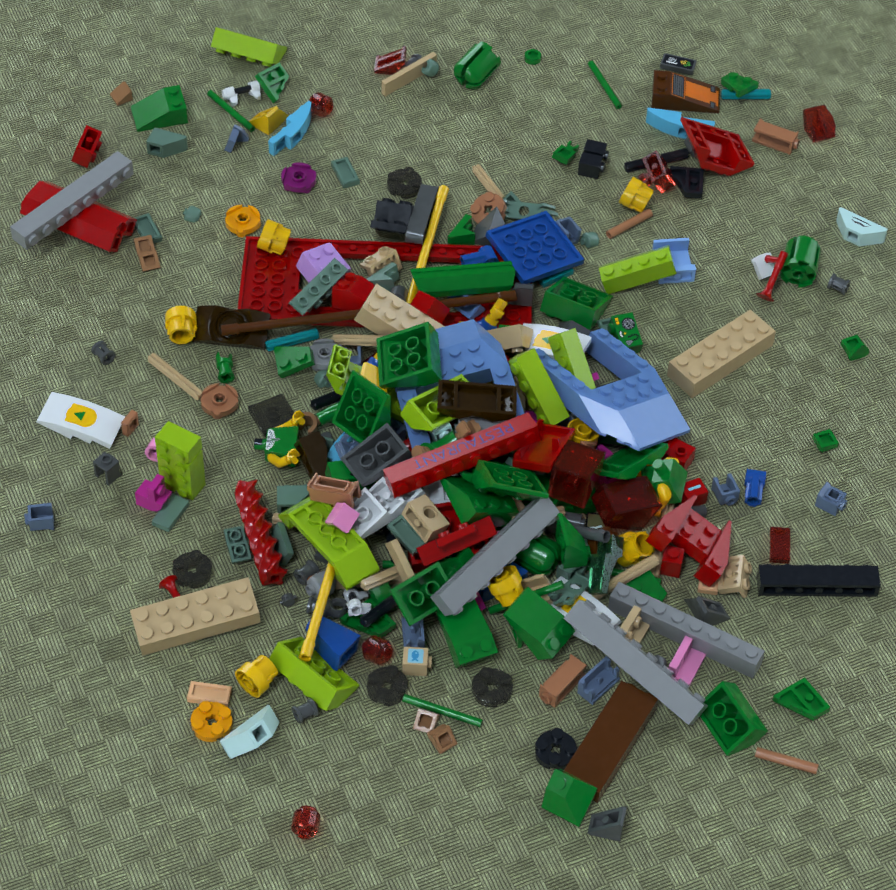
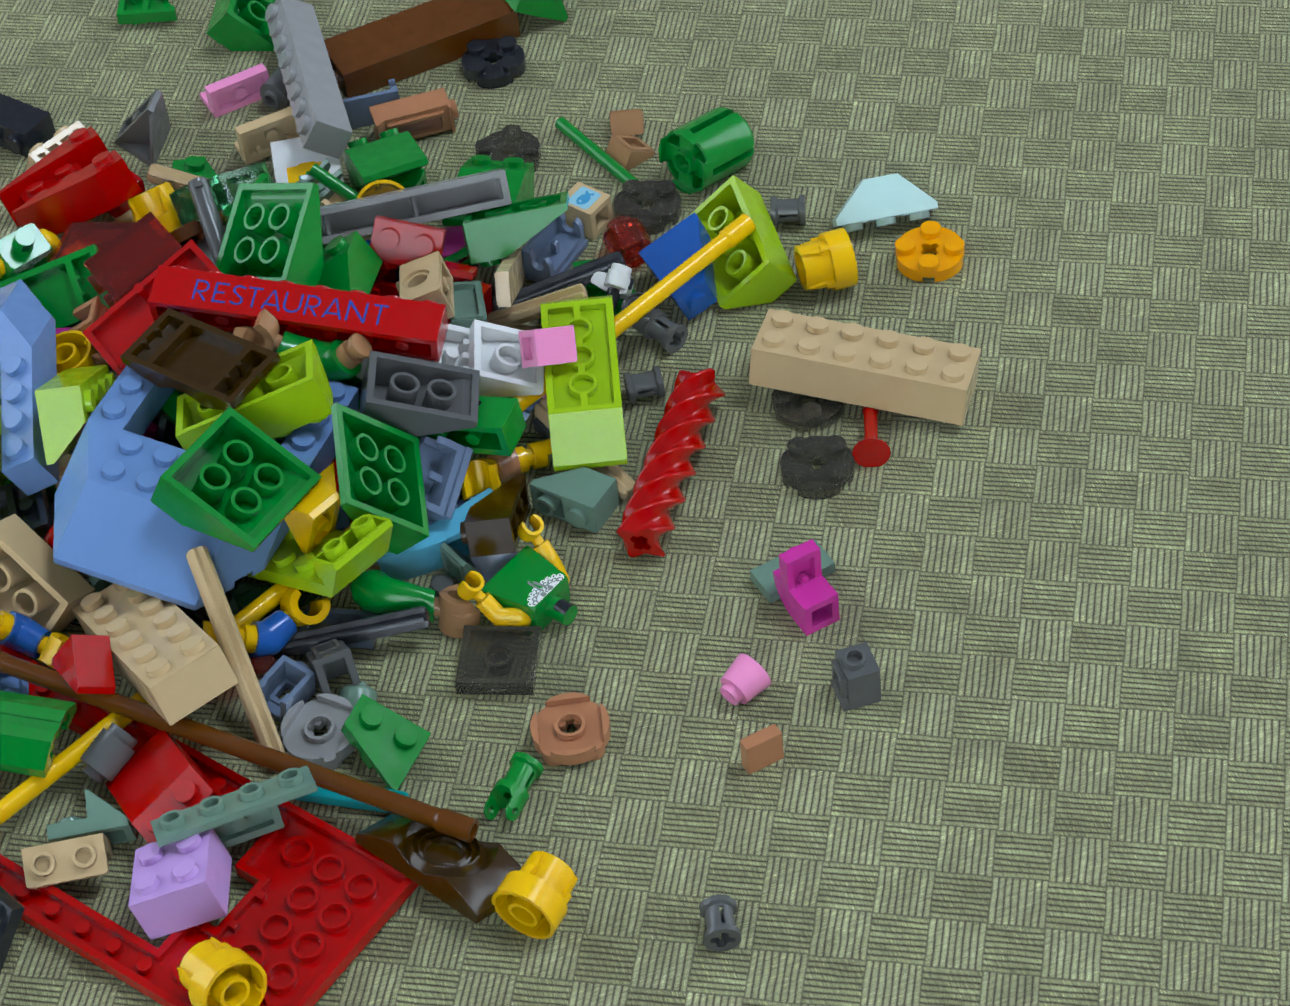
camera: 140 degrees left, 5 degrees down
sand blue window [24,503,55,531] -> none
white slope [36,392,125,449] -> none
tan axle [148,353,203,400] -> none
lime piece [155,421,206,501] -> none
light nougat tile [187,681,232,707] -> none
sand green slope [223,526,252,564] -> none
sand green tile [270,522,294,566] -> none
dark grey piece [280,593,297,607] -> none
clear red head [291,805,321,840] -> none
light grey head [305,571,336,599] -> none
nougat window [307,473,362,508] -> none
light grey brick [608,582,765,679] -> none
none -> green cylinder [658,107,755,195]

